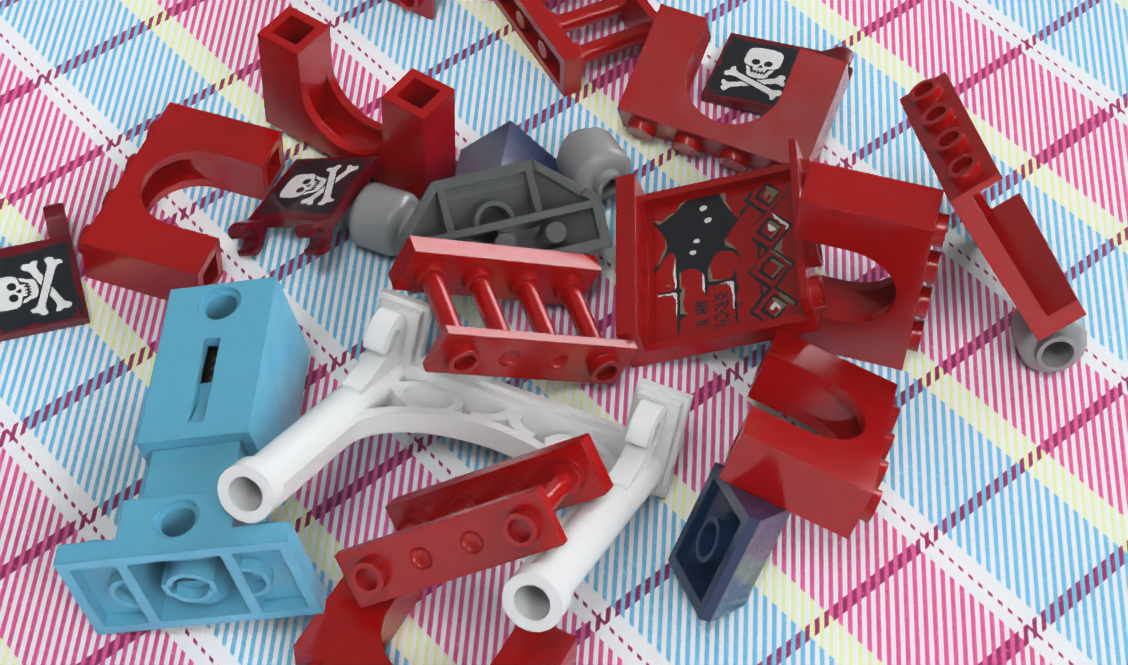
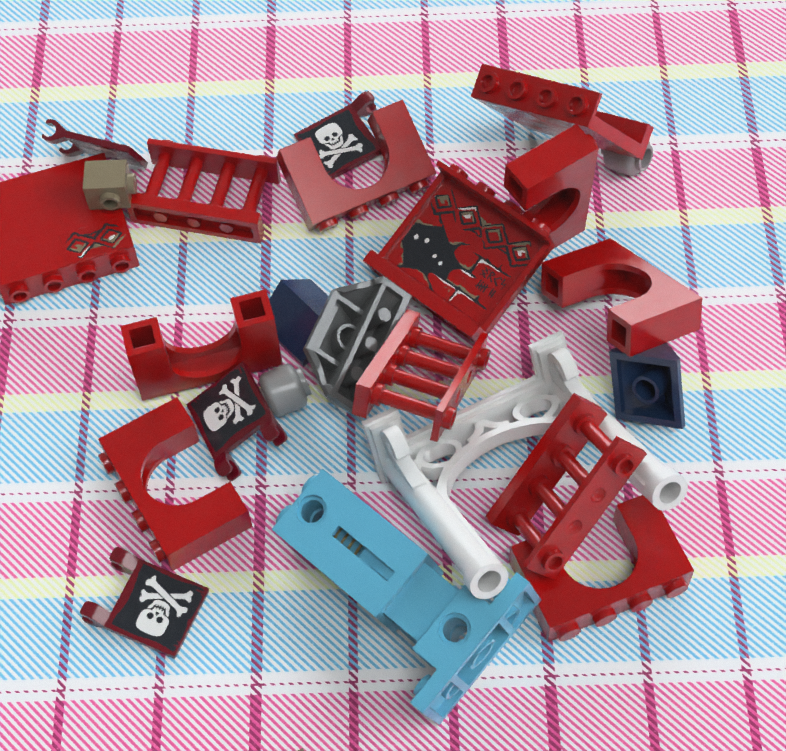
camera: 45 degrees left, 10 degrees up
light grey head [556,127,631,201] -> none

